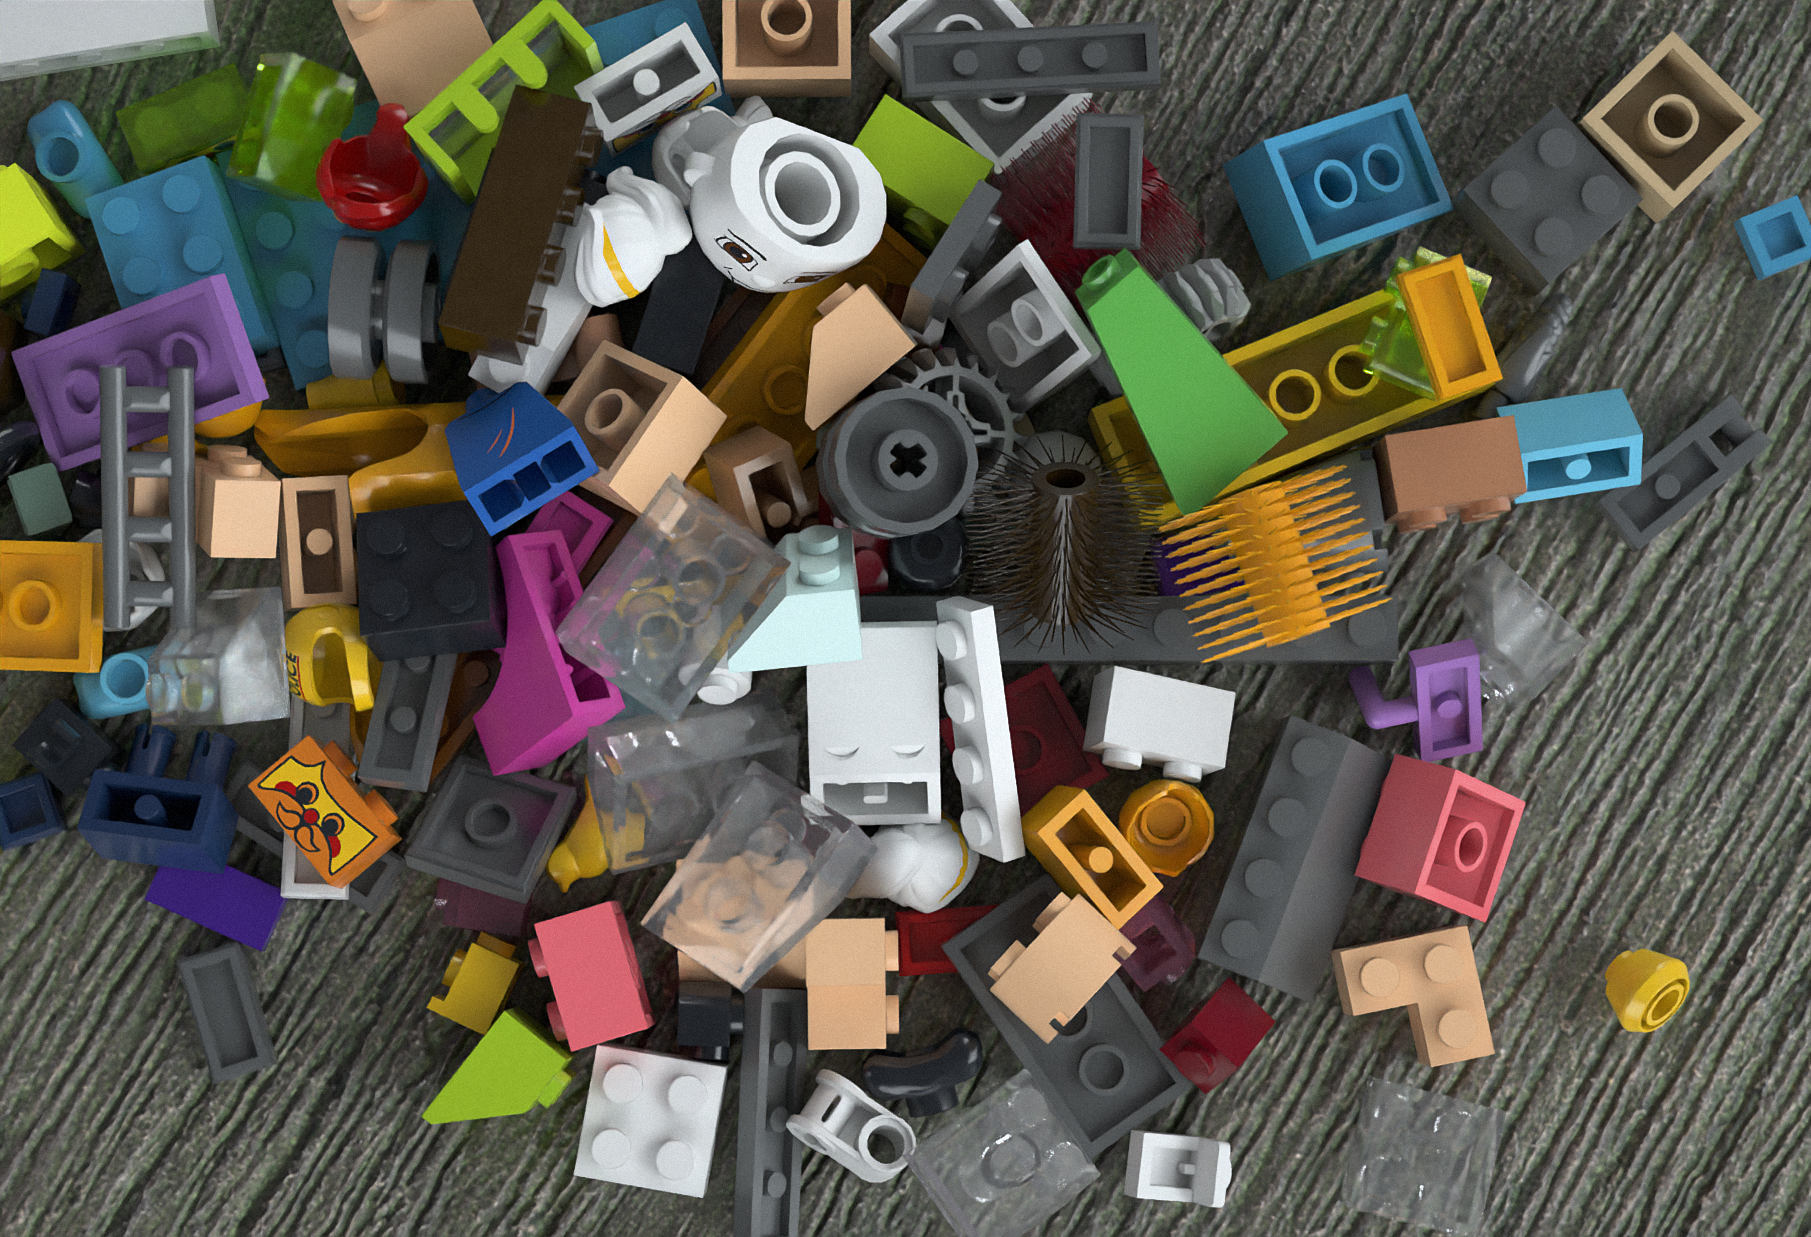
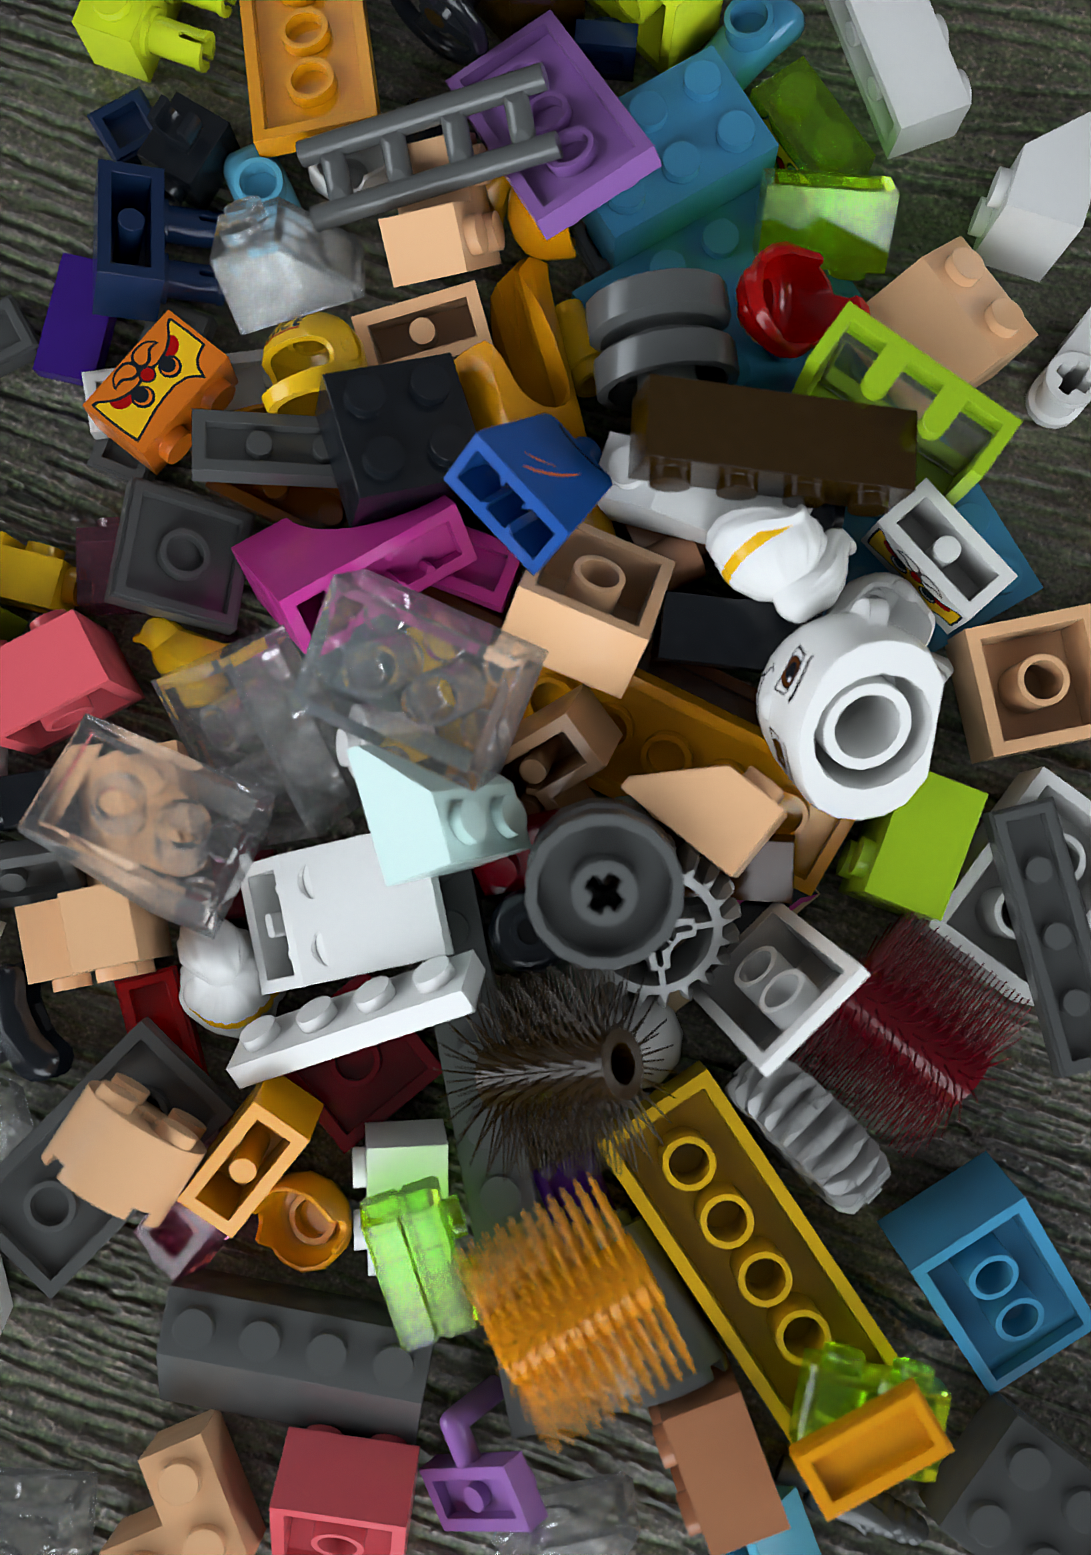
camera: 85 degrees right, 0 degrees up
sand green slope [7,463,72,541] -> none
dark grey plate [901,179,1003,336] -> none
dark grey tile [1073,113,1144,250] -> none
bright green slope [1075,248,1288,517] -> none
dark red brick [1159,977,1276,1094] -> none
none -> clear neon green brick [359,1176,488,1352]

